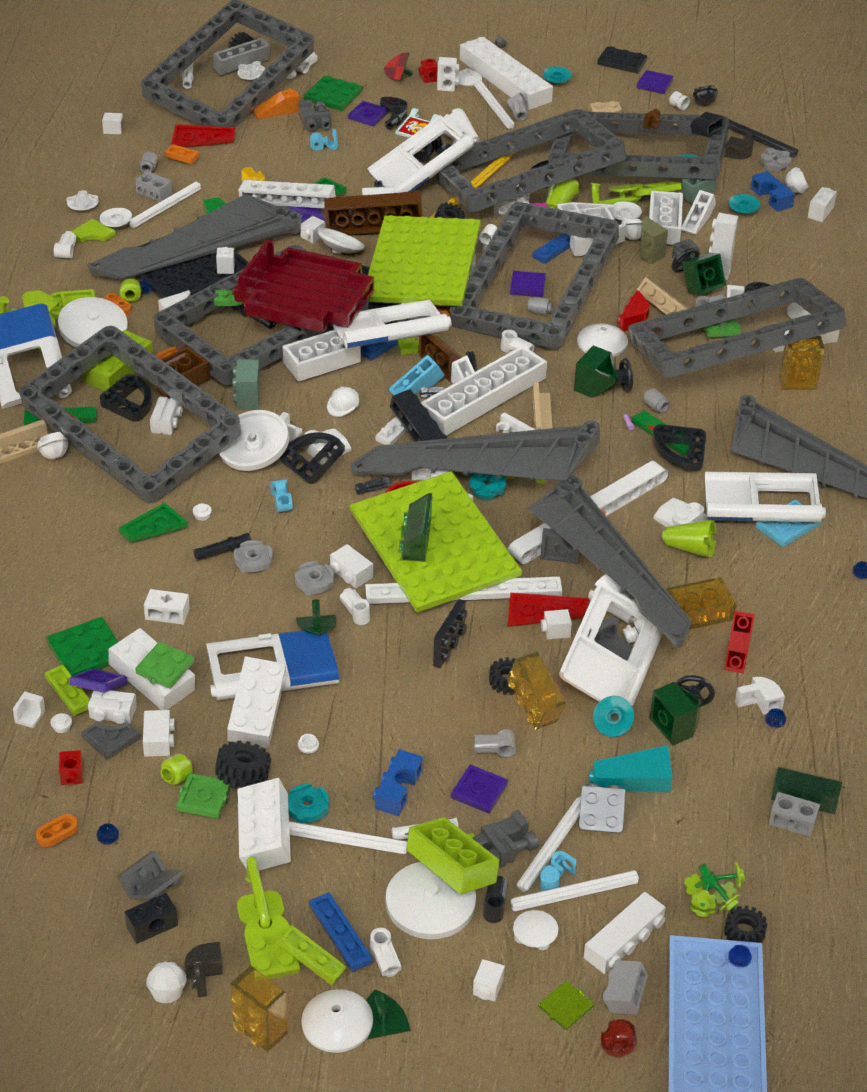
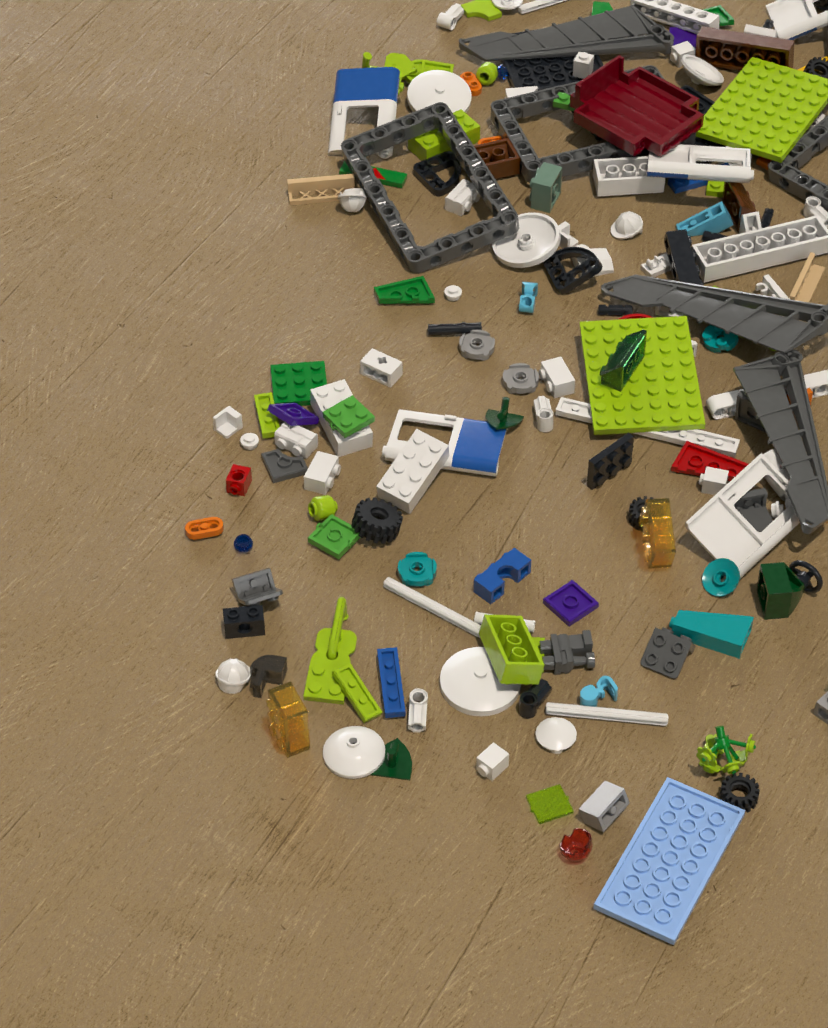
camera: 25 degrees right, 5 degrees up
white brick [238,778,291,870] -> none
white plate [298,734,319,754] -> none
light grey piece [474,729,516,758] -> none
white axle [517,796,581,892] -> none
white brick [584,892,666,974] -> none
clear blue plate [728,945,752,967] -> none

